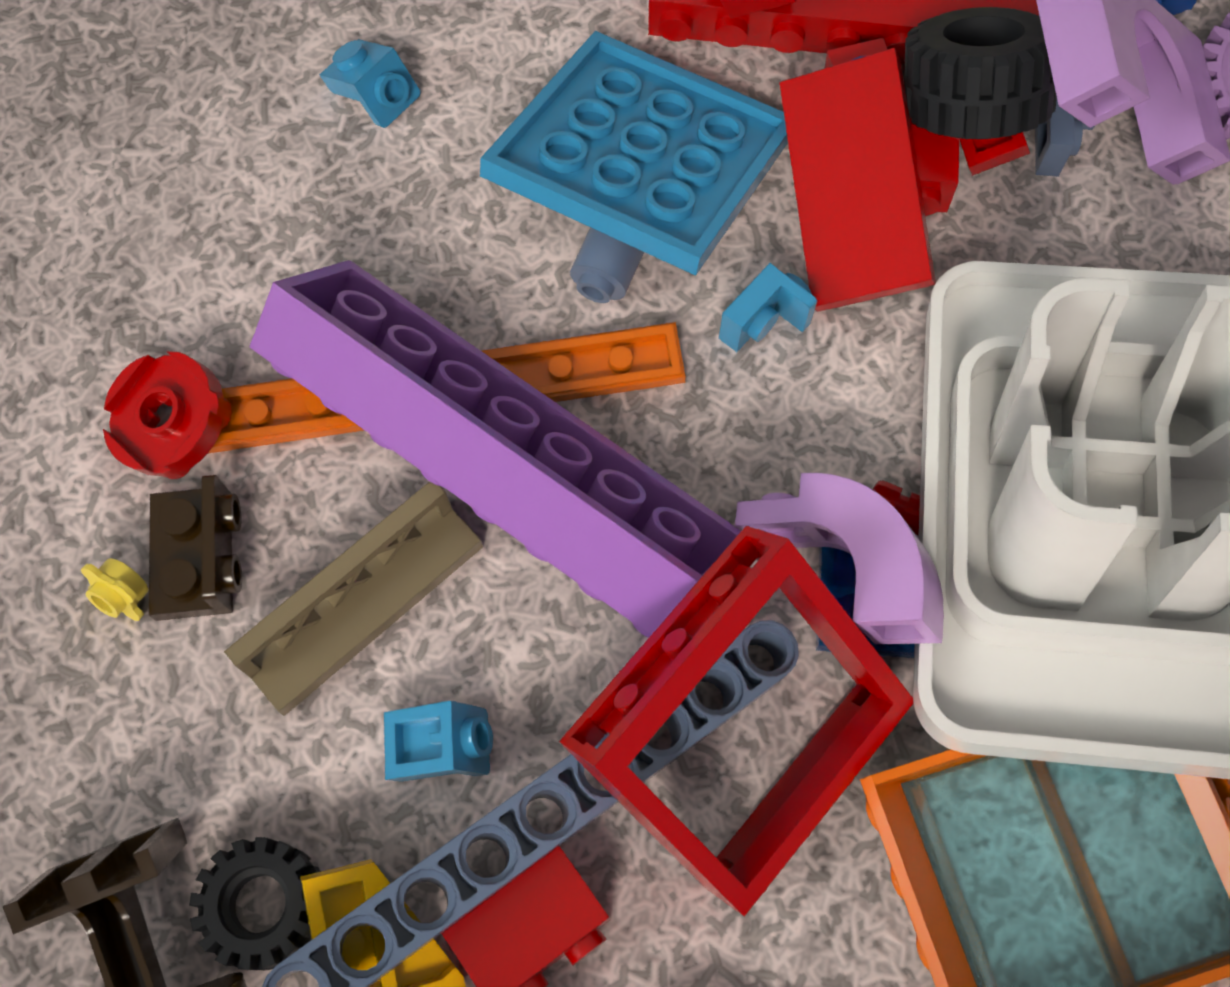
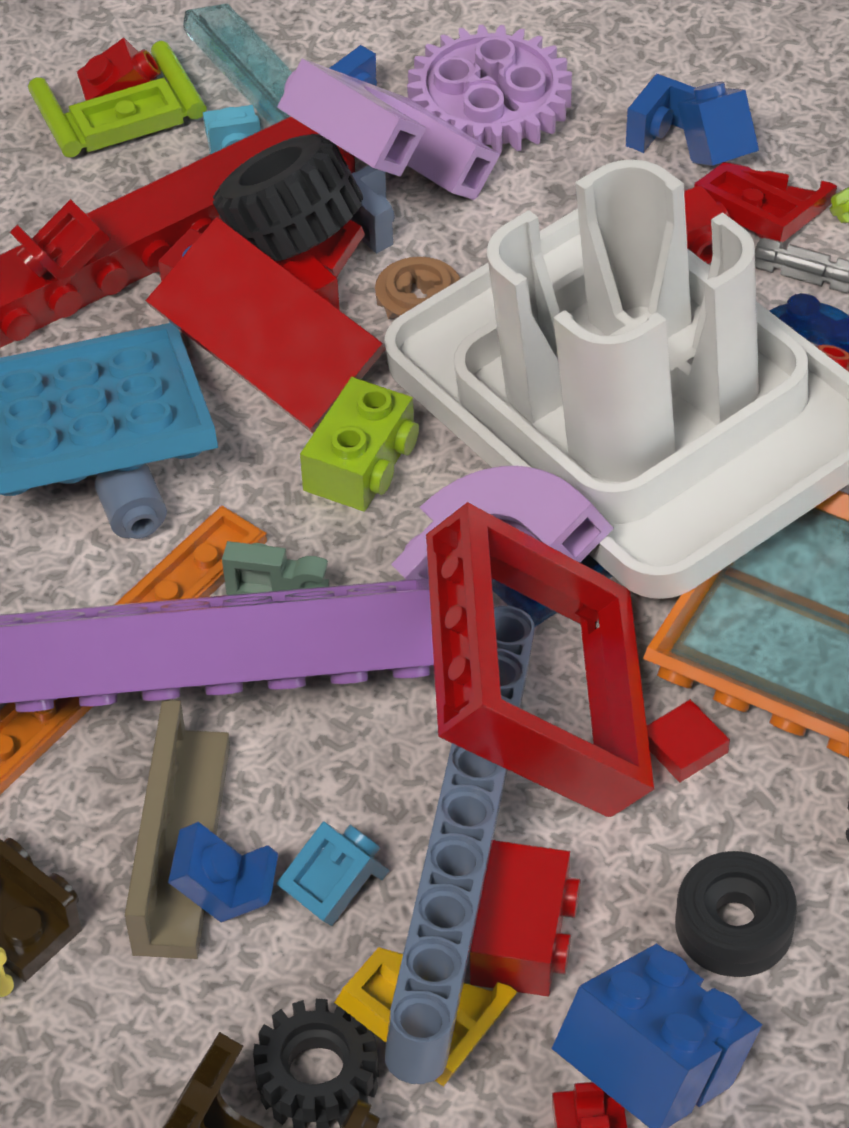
camera: 45 degrees left, 20 degrees down
dark azure bracket [718,263,817,352] -> none
none -> blue bracket [168,822,278,923]
none -> sand green plate [222,541,330,595]
none -> lime brick [300,377,419,512]
none -> medium nougat gear [375,257,460,319]
none -> red tile [647,699,730,783]

